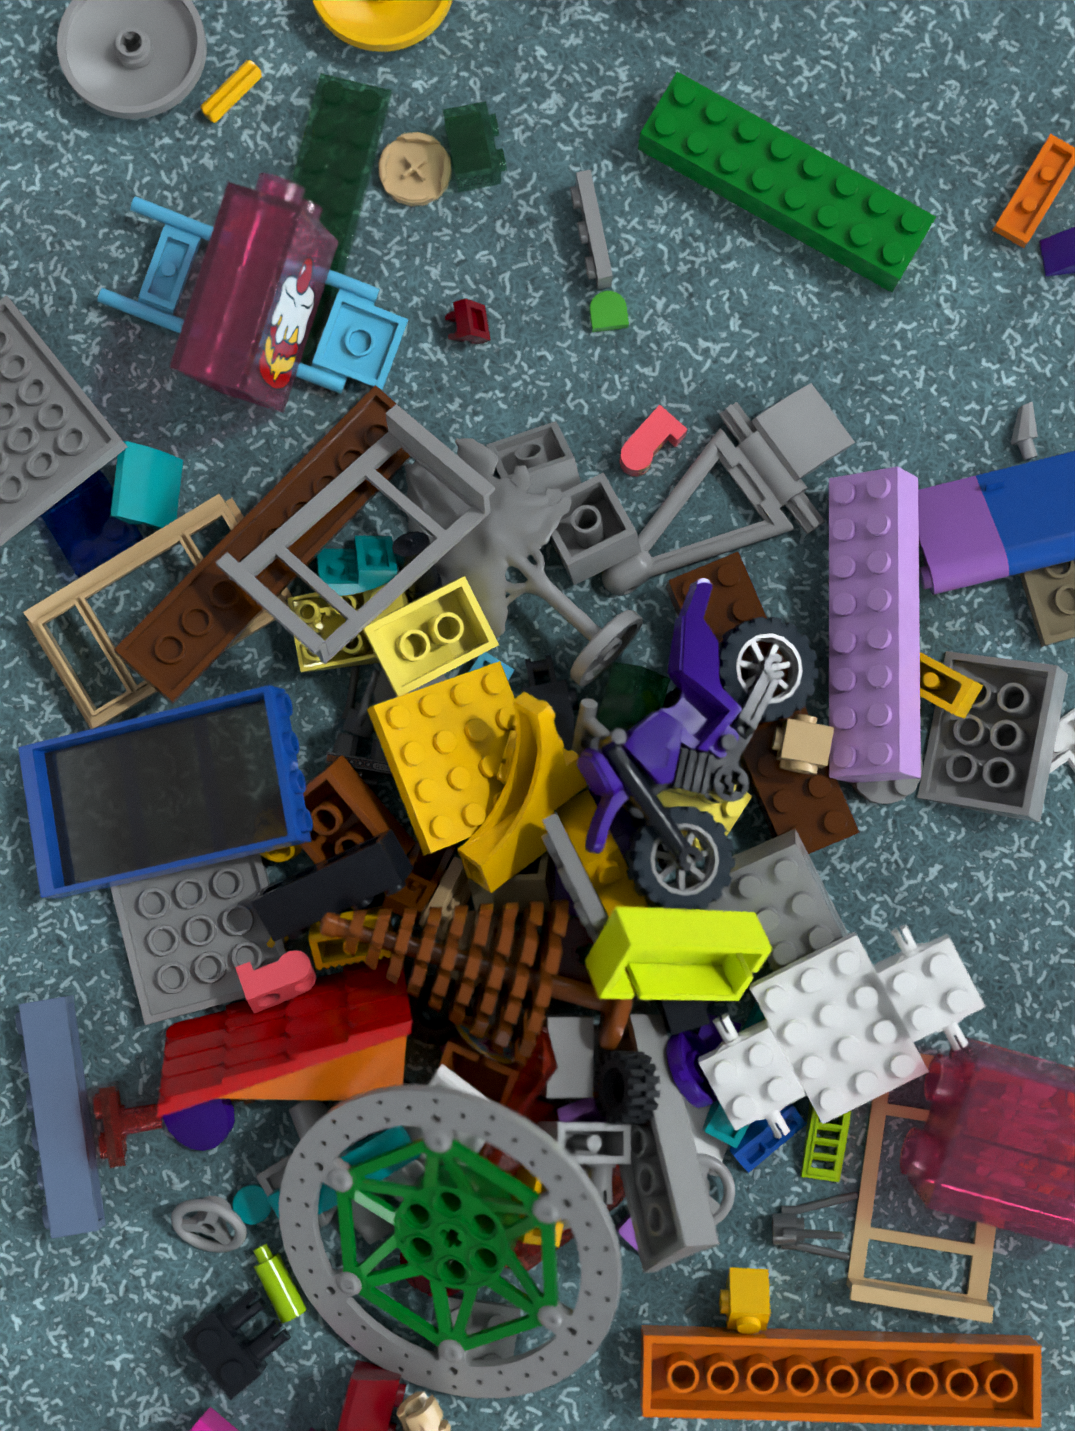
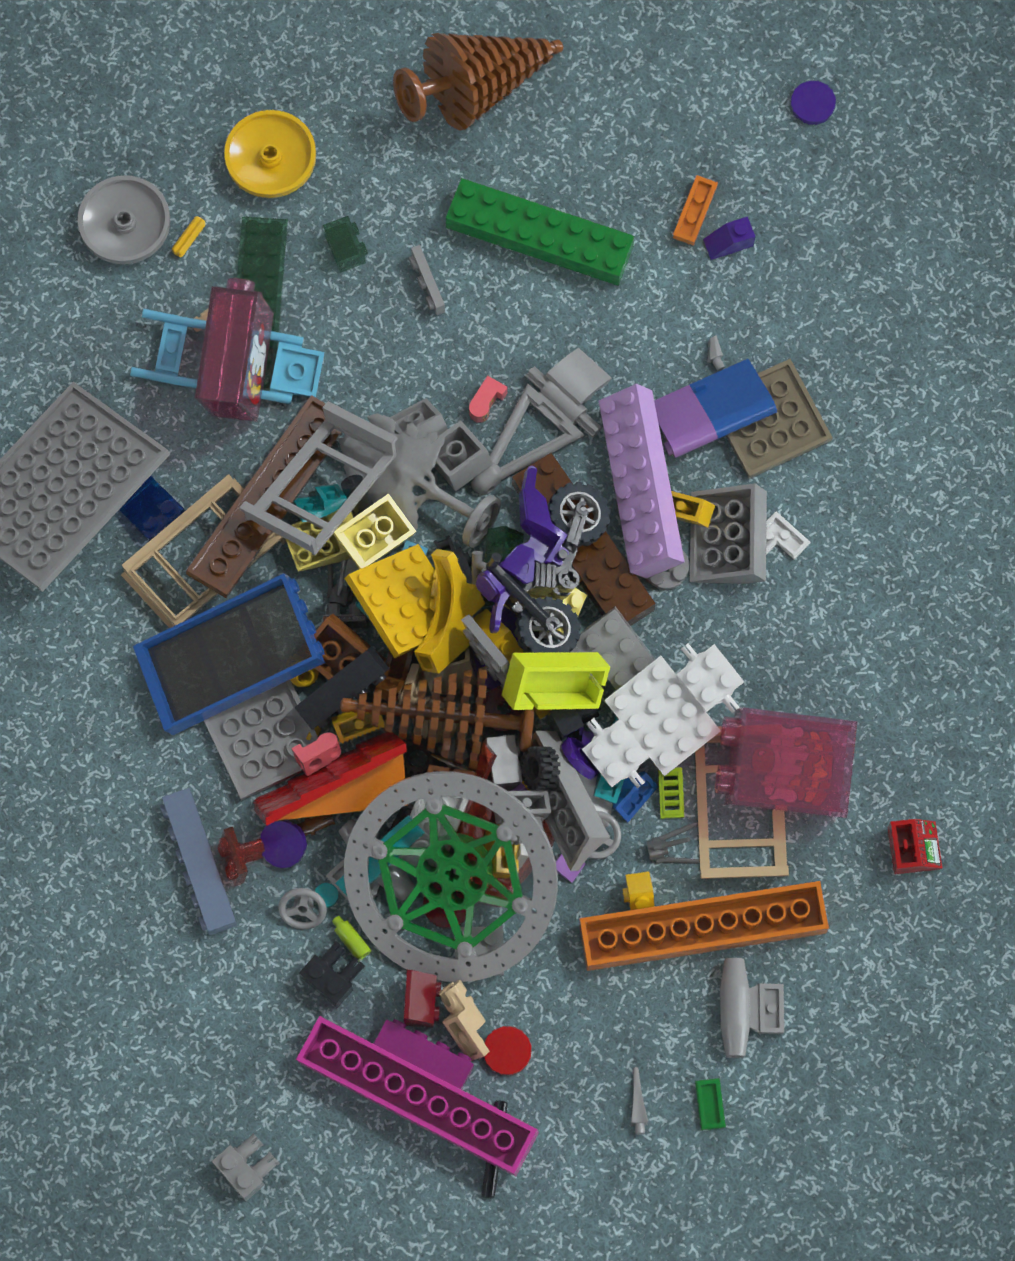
camera: 10 degrees left, 10 degrees down
teal slope [110,441,183,531] -> none
tan tile [378,132,452,206] -> none
dark red tile [445,298,491,344] -> none
bright green tile [590,291,629,332] -> none
tan brick [772,714,834,775] -> none

